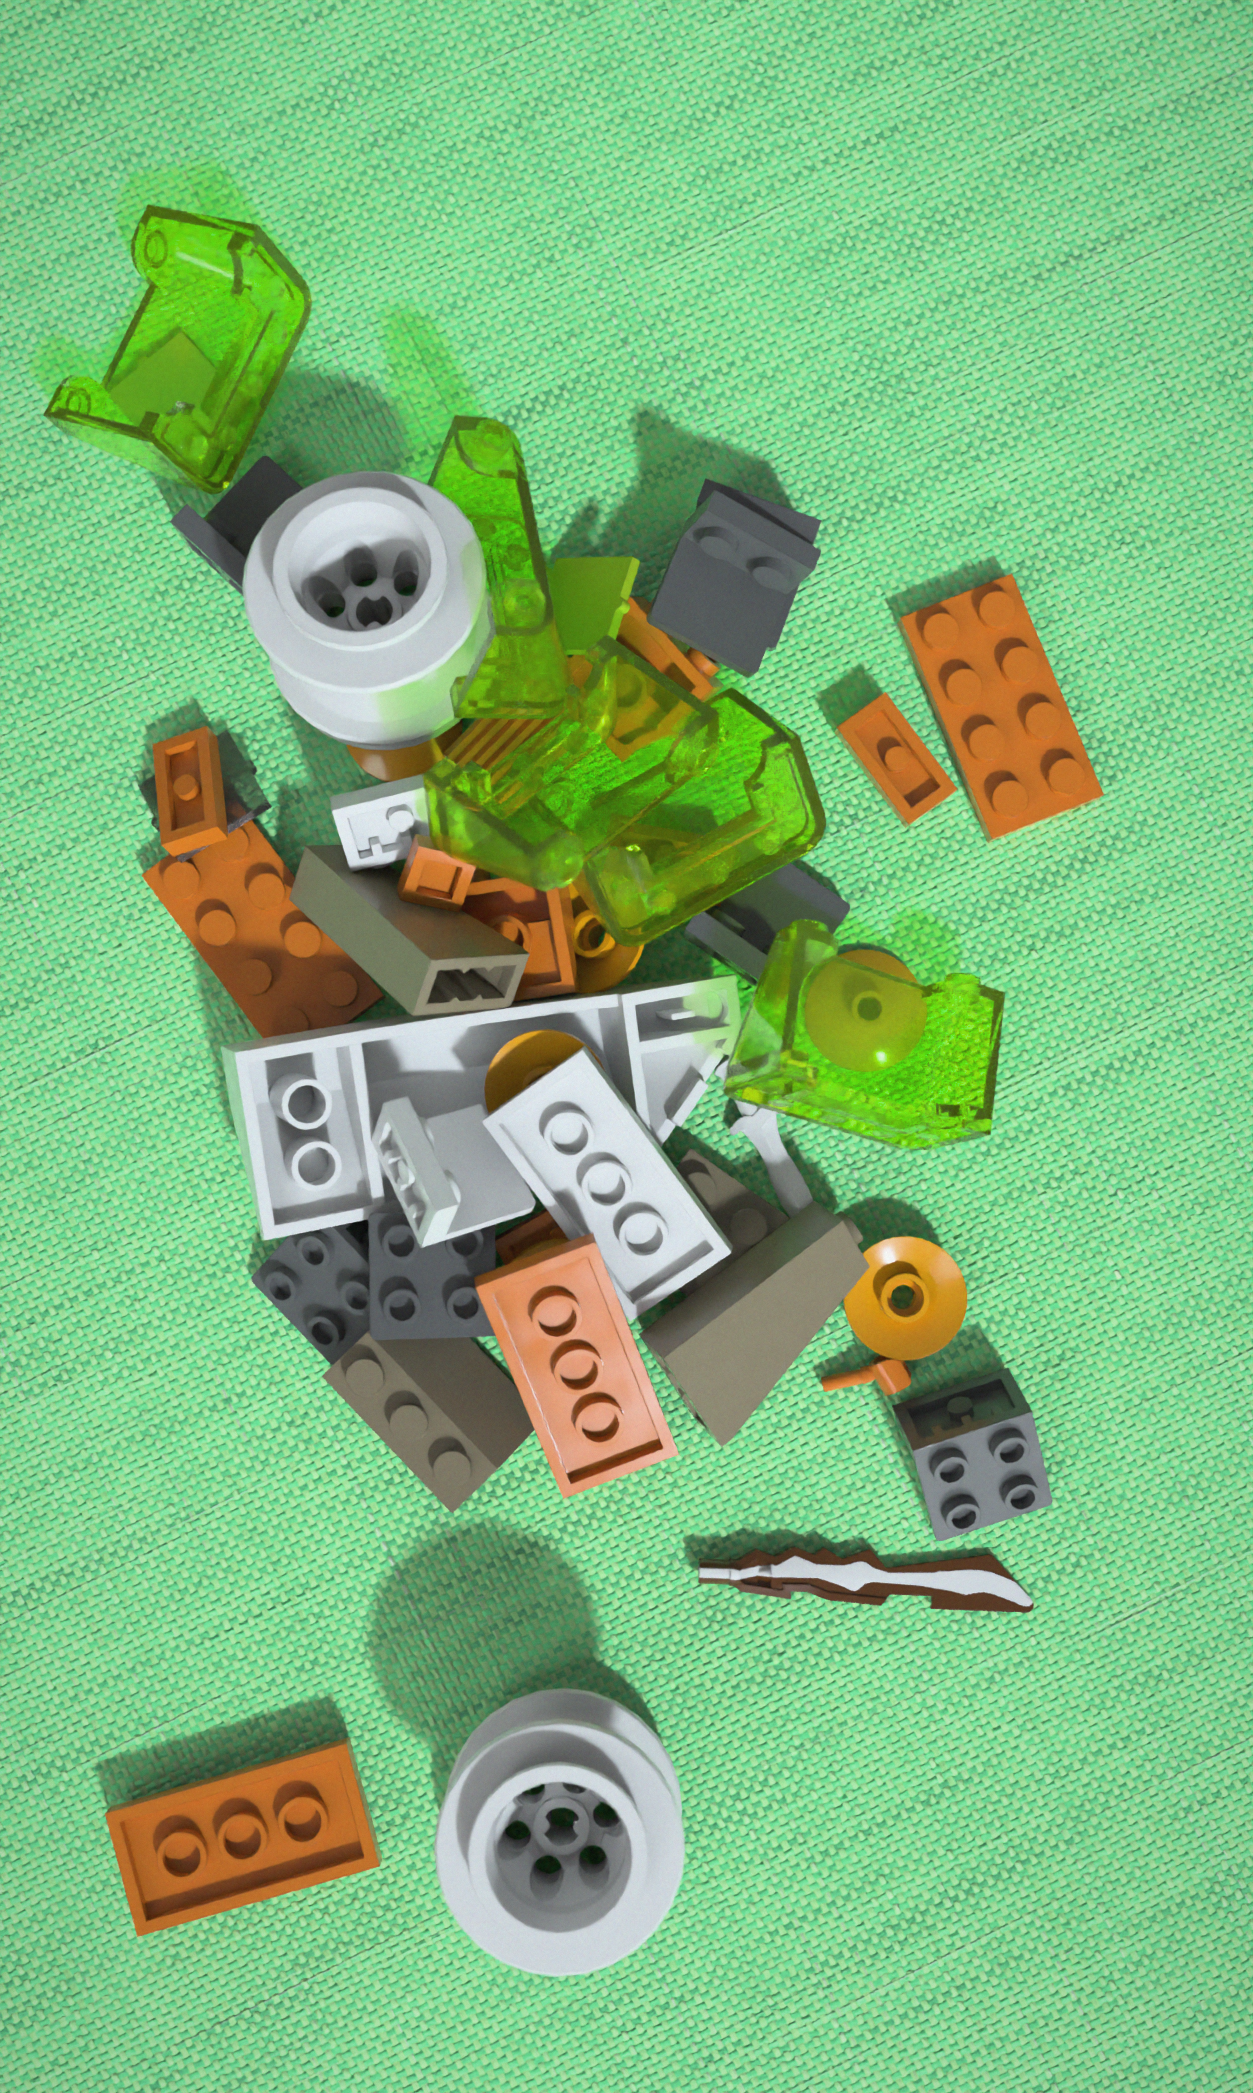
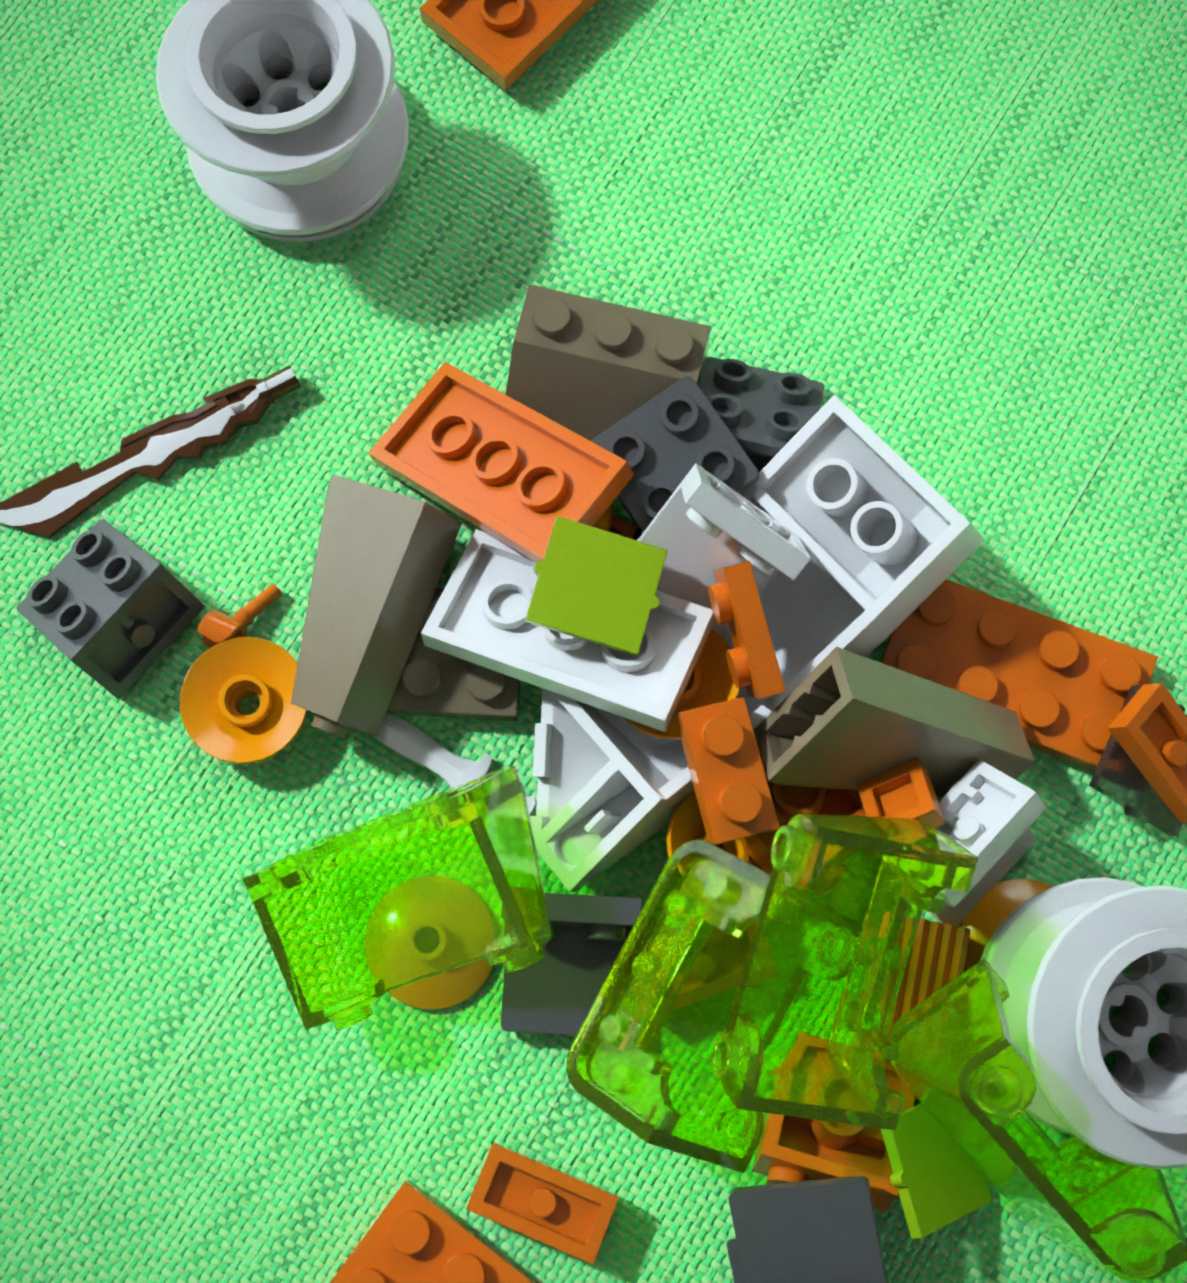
camera: 150 degrees right, 10 degrees down
none -> lime piece [524,516,668,656]
none -> orange plate [675,697,780,847]
none -> orange plate [708,561,786,699]

